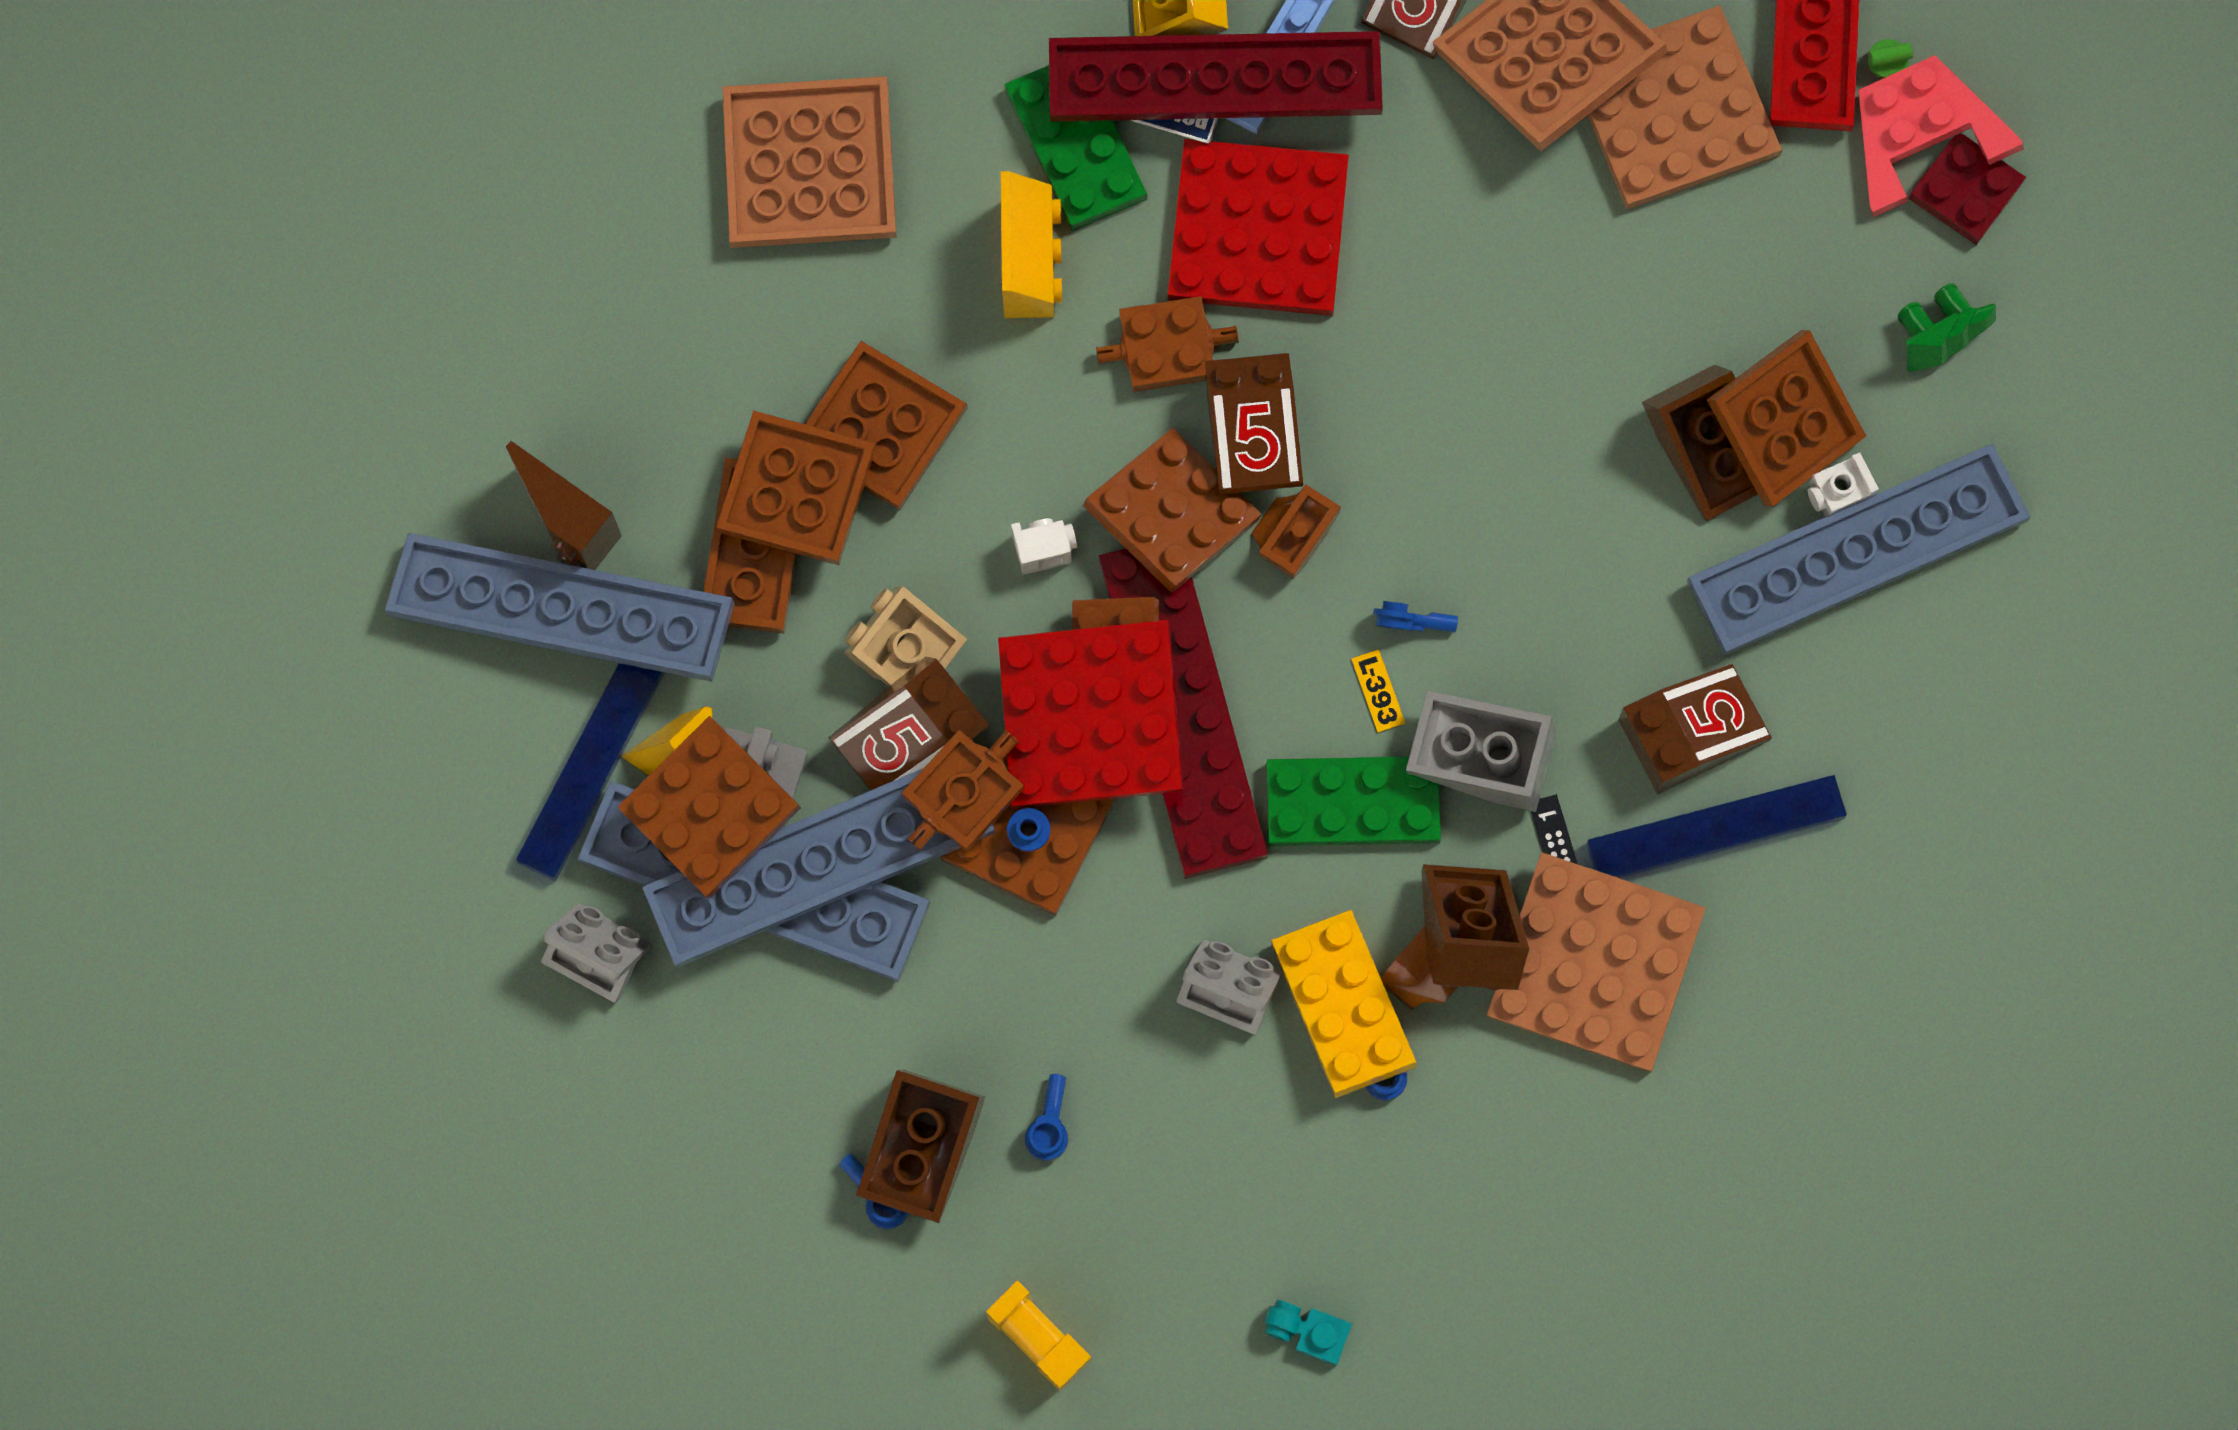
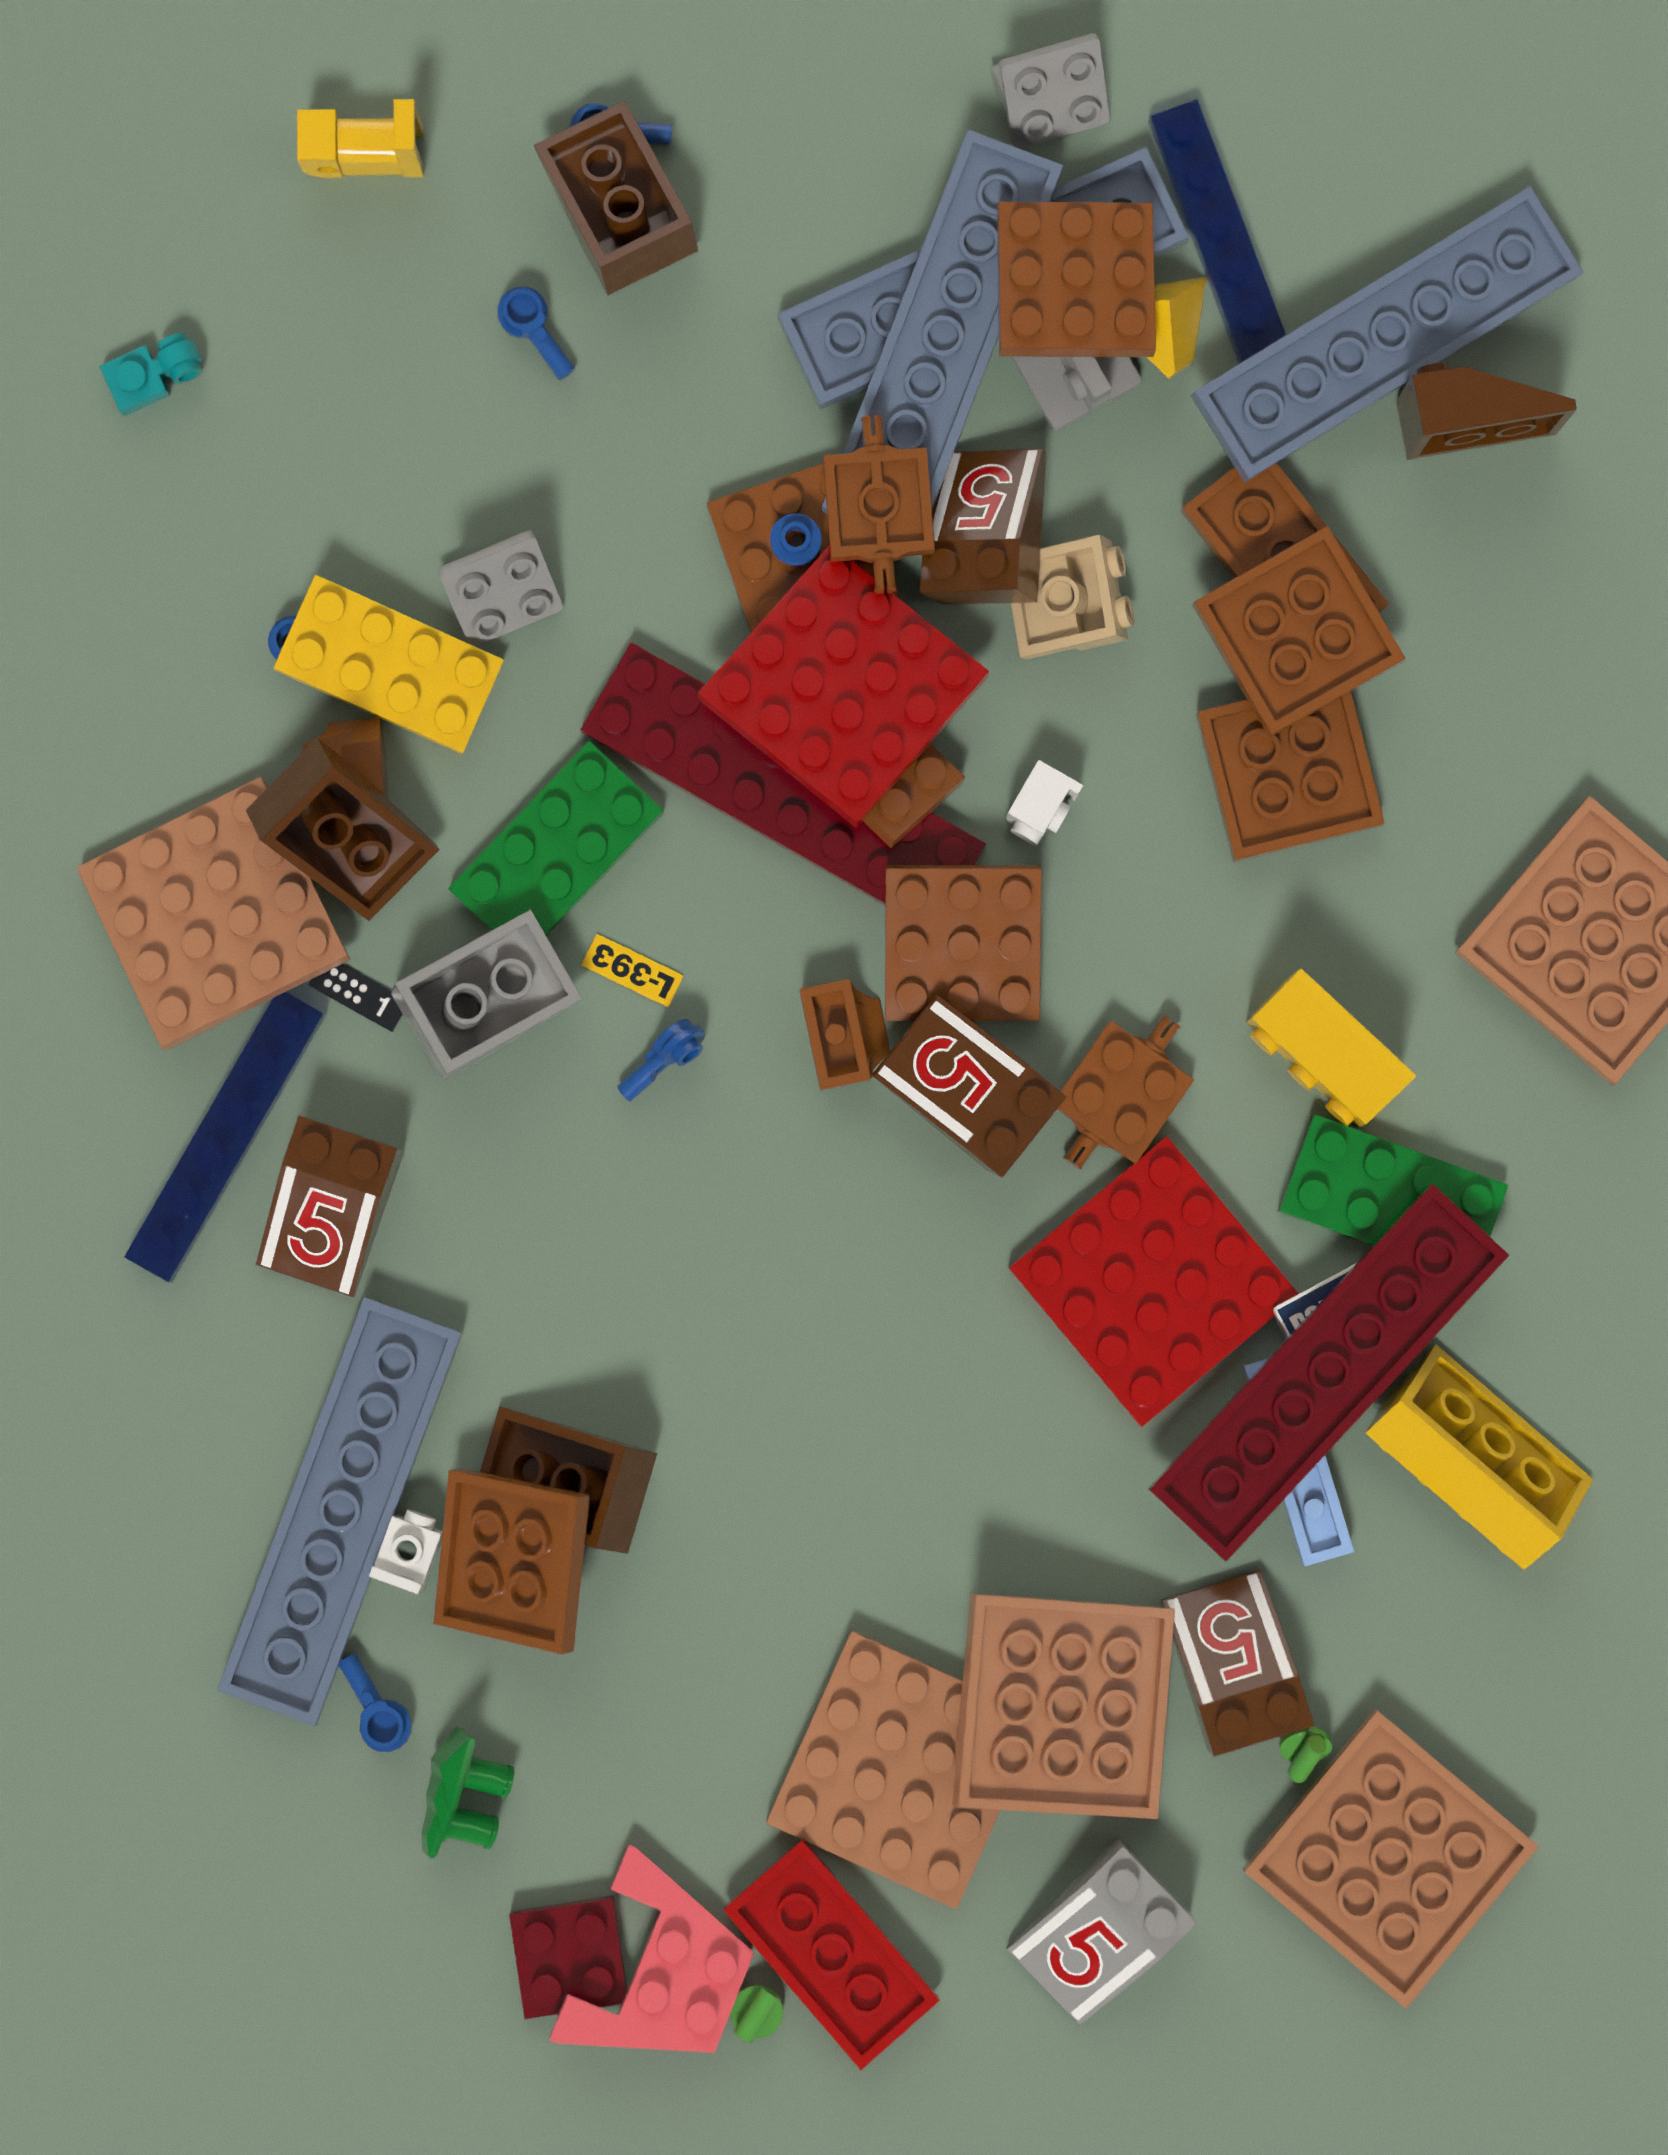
camera: 130 degrees right, 10 degrees up
none -> blue plate [339,1653,412,1752]

